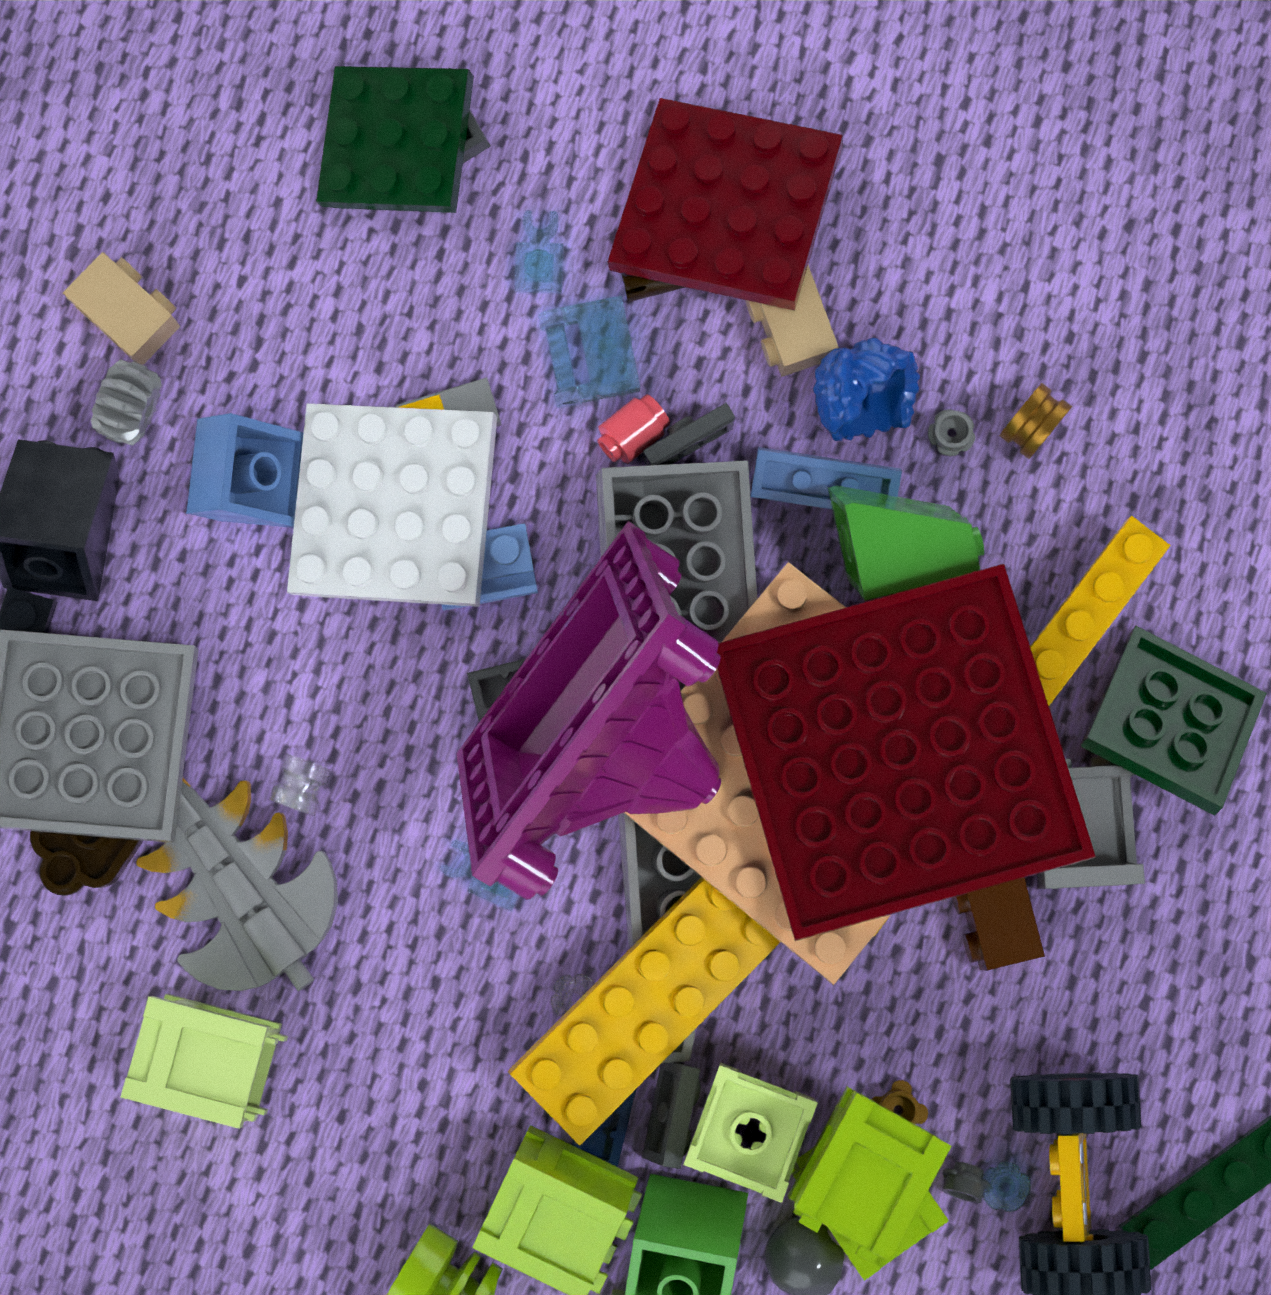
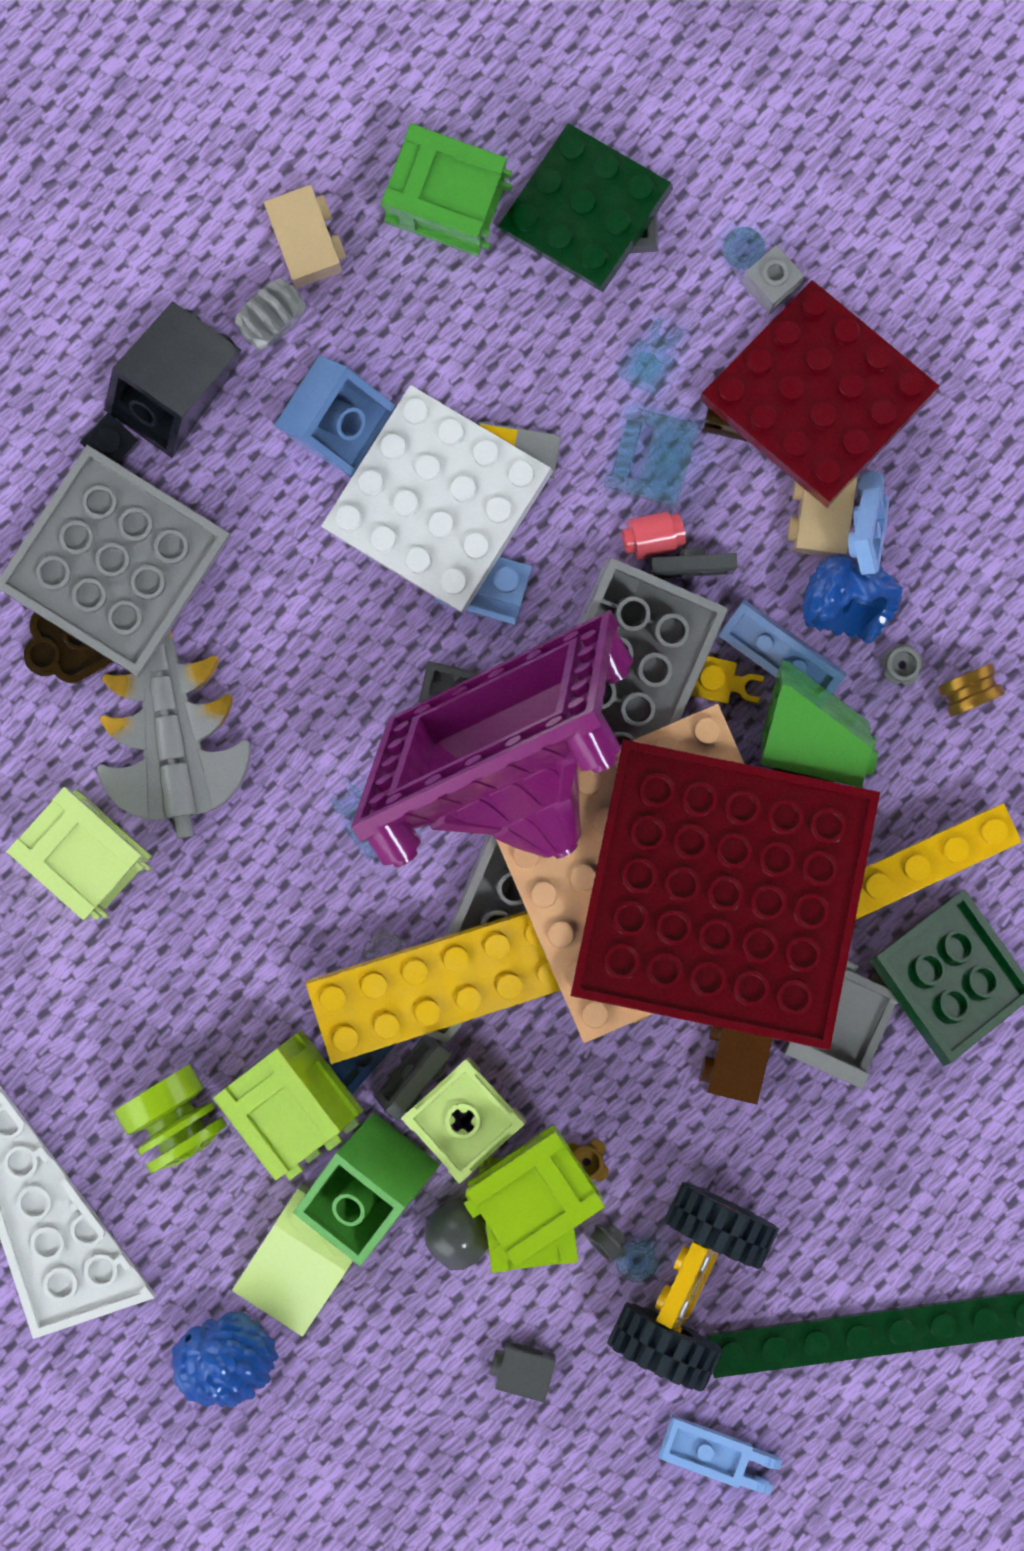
camera: 30 degrees right, 5 degrees up
clear wheel [268,754,332,816] -> none
none -> bright green container [381,123,512,257]
none -> yellow plate [691,656,764,704]
none -> clear light blue plate [723,227,765,270]
none -> light grey brick [741,245,805,314]
none -> light blue hinge [848,471,889,575]

